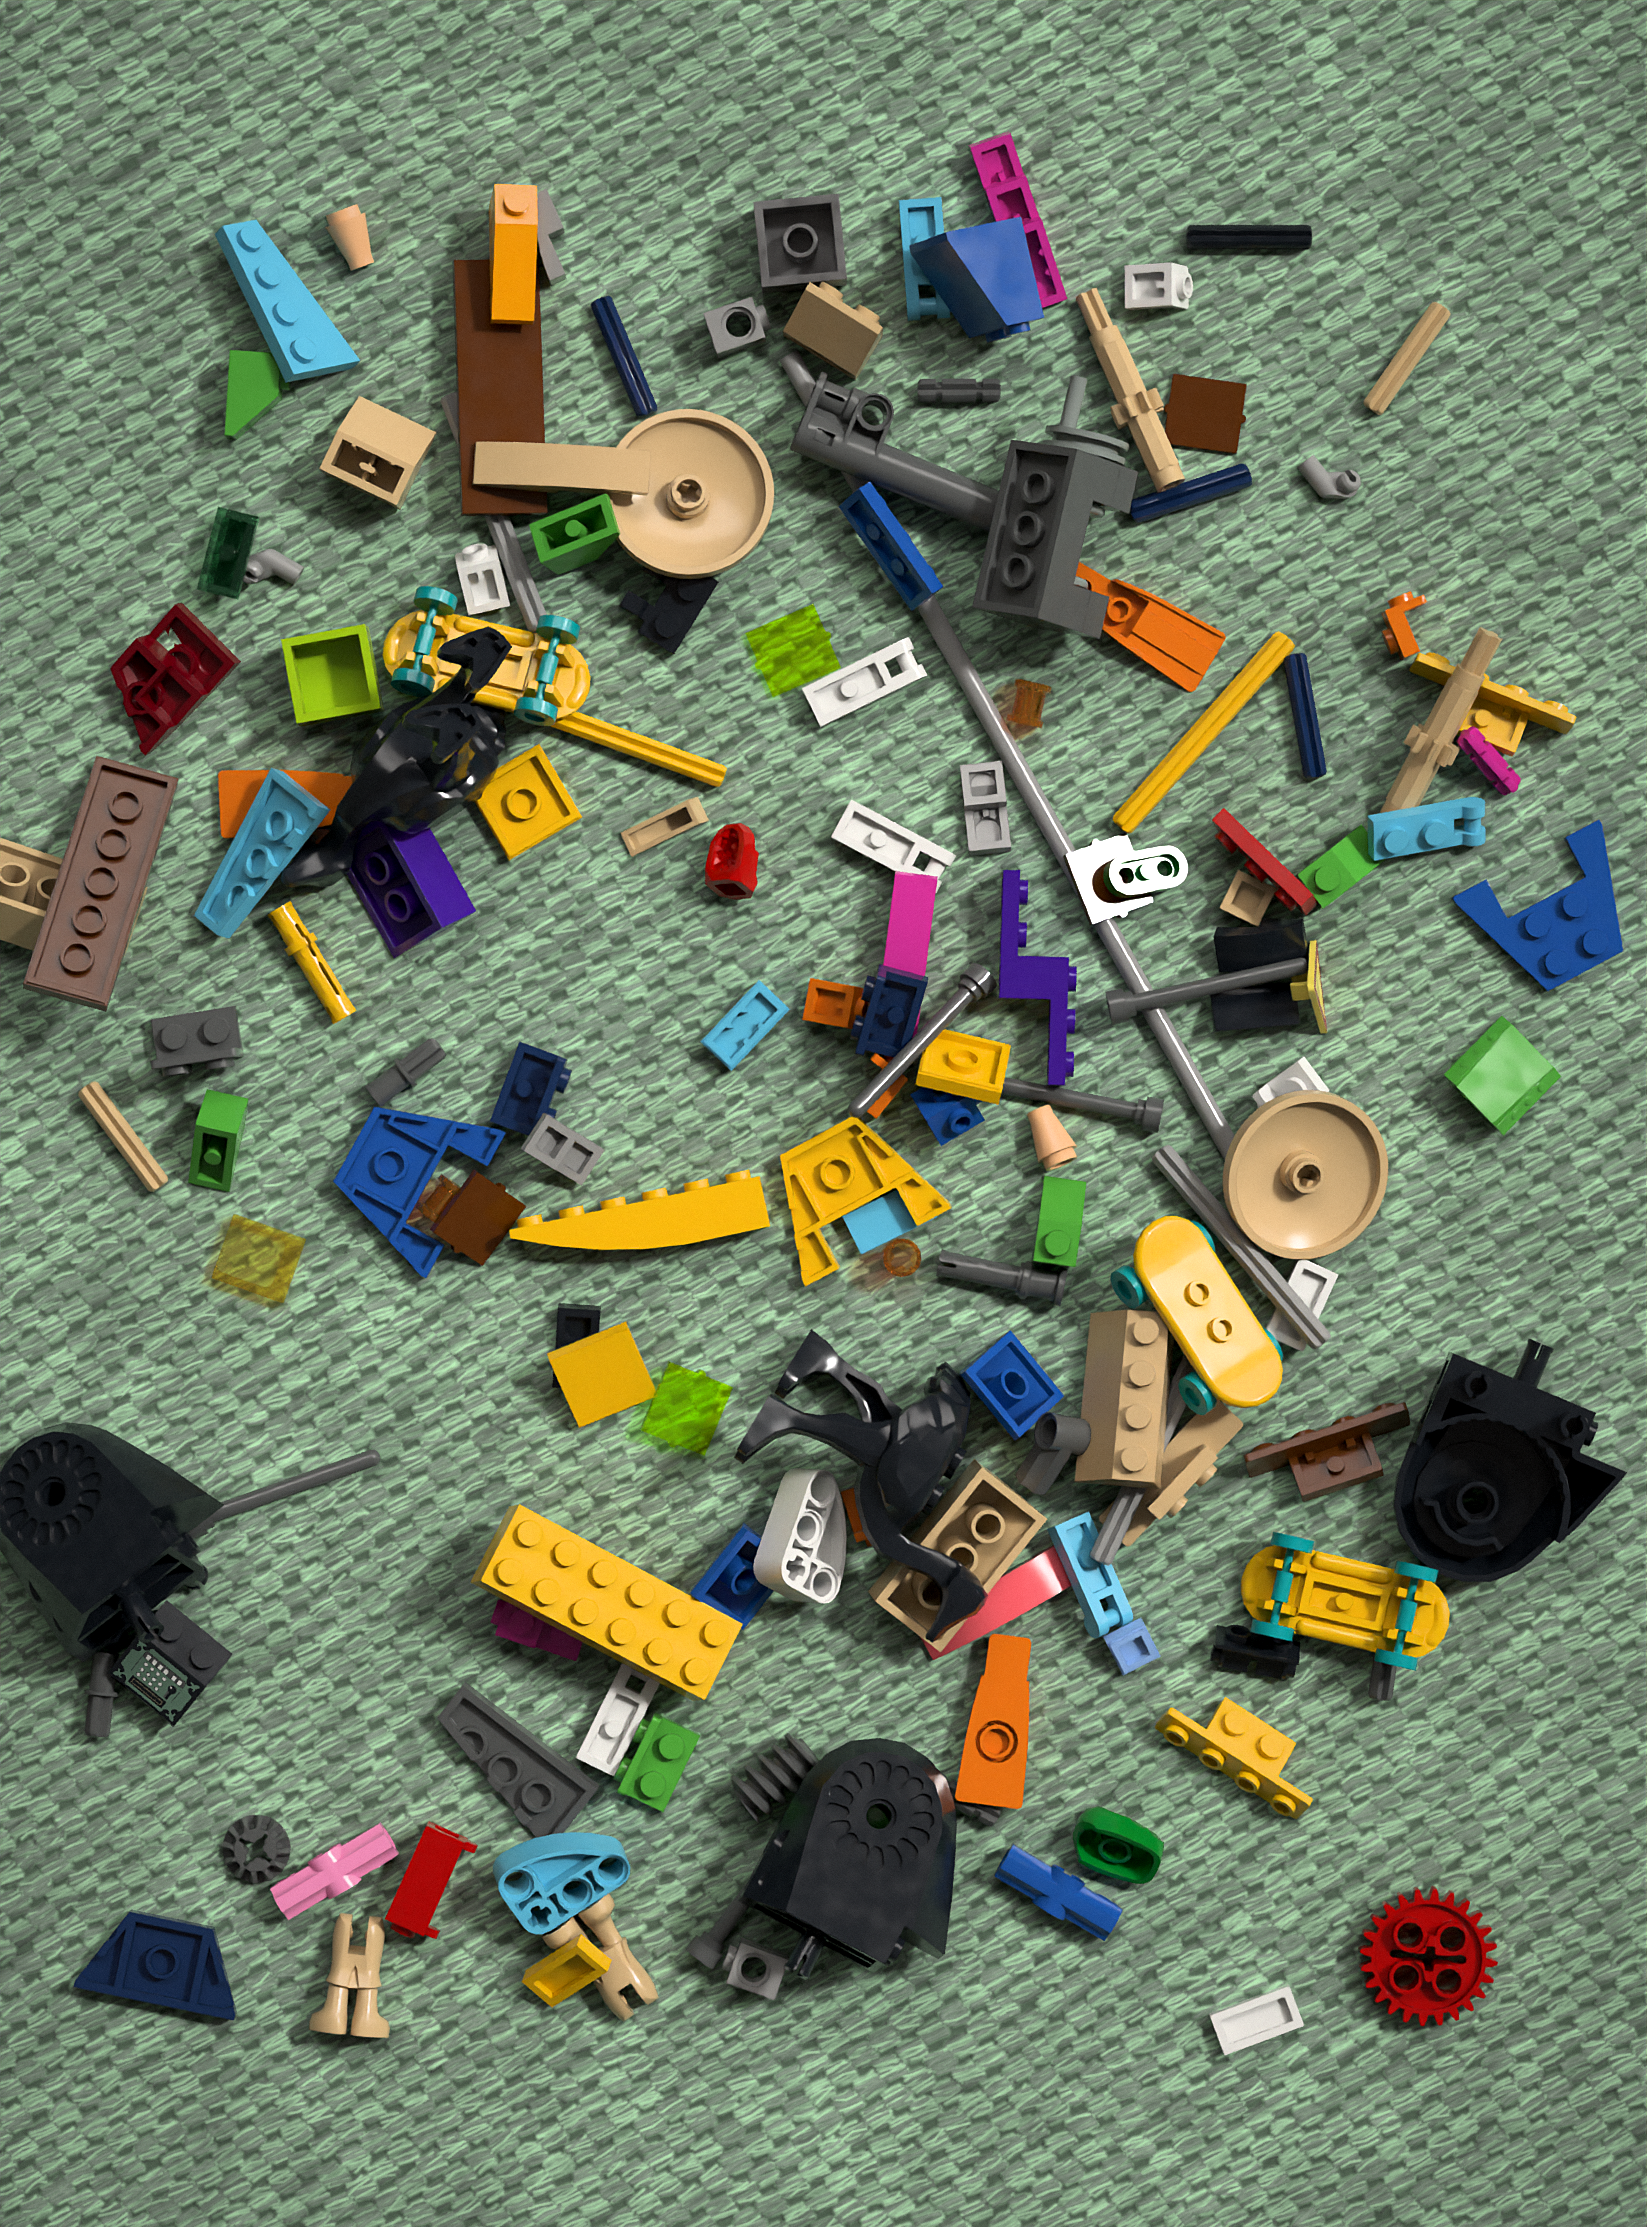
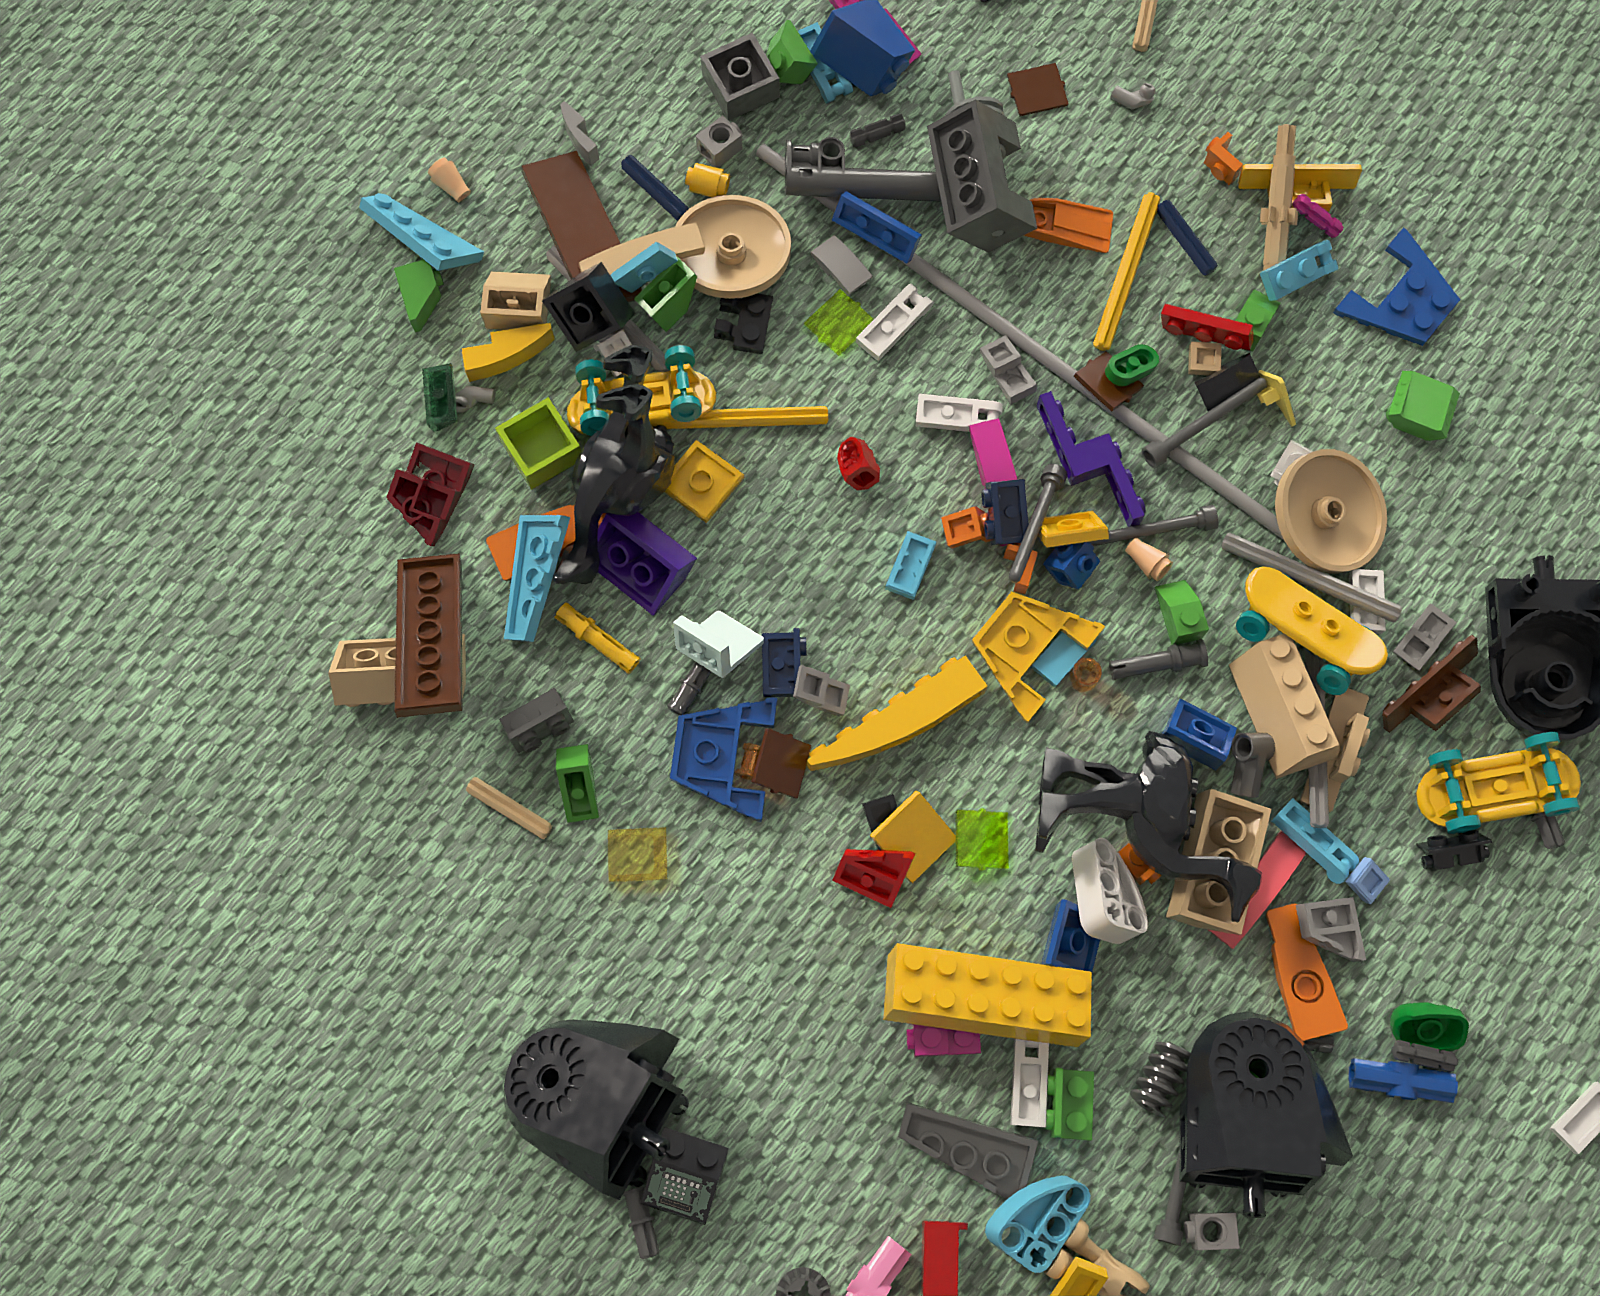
camera: 25 degrees left, 15 degrees down
dark grey piece [189,1450,380,1539] -> none
light orange slope [489,184,538,325] -> none
tan piece [621,797,709,857] -> none
tan slope [783,282,883,380] -> none
clear orange bush [1006,679,1052,729] -> none
tan piece [1076,288,1185,492] -> none
white bracket [1124,263,1193,310] -> none
dark blue axle [1130,463,1252,523] -> none
yellow bracket [1155,1697,1313,1819] -> none
black slope [1210,982,1300,1032] -> none
none -> yellow slope [462,323,555,382]
none -> black slope [542,262,635,352]
none -> medium azure plate [611,242,678,293]
none -> light aqua bracket [673,611,764,678]
none -> yellow brick [685,163,731,198]
none -> bright green slope [766,20,818,84]
none -> light grey slope [810,235,873,296]
none -> red wing [832,849,916,908]
none -> light grey wing [1296,897,1366,962]
none -> dark grey axle [1391,1040,1458,1072]
none -> light grey slope [1392,603,1457,671]

